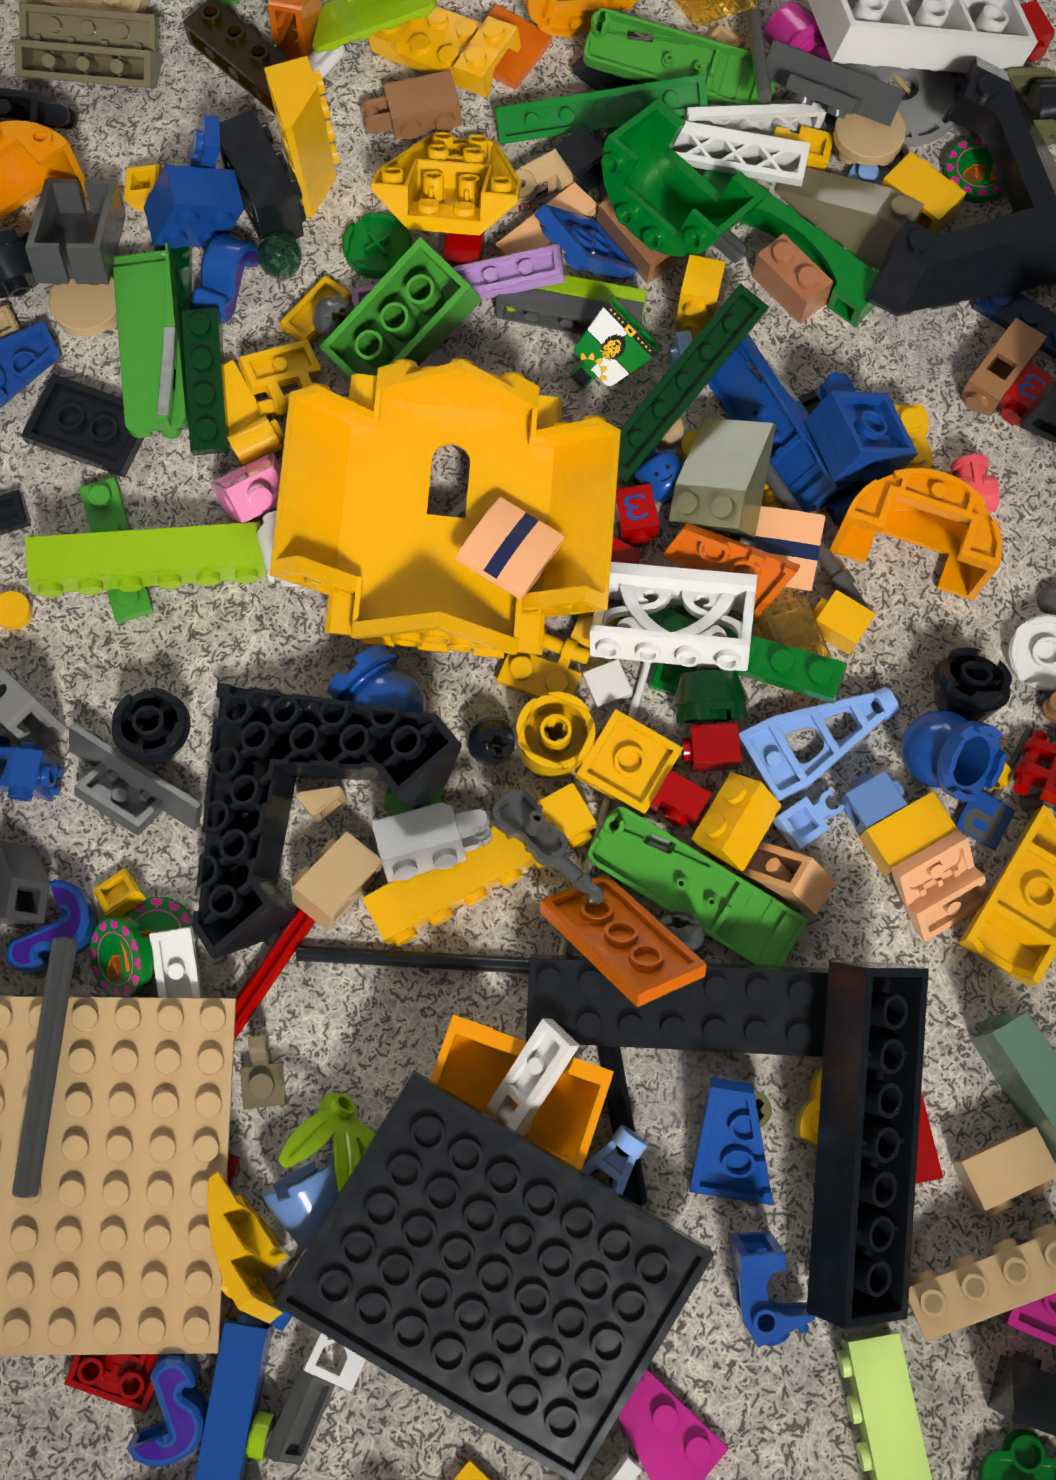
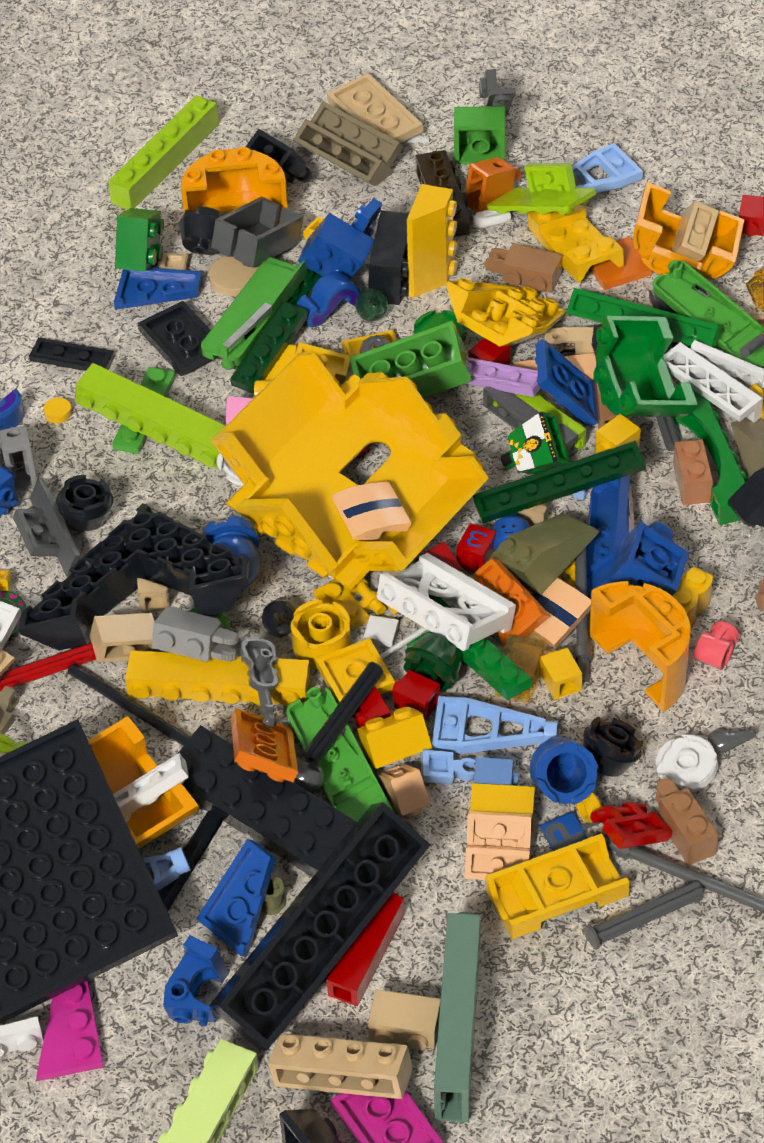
camera: 35 degrees right, 25 degrees down
none -> black axle [303,661,384,764]

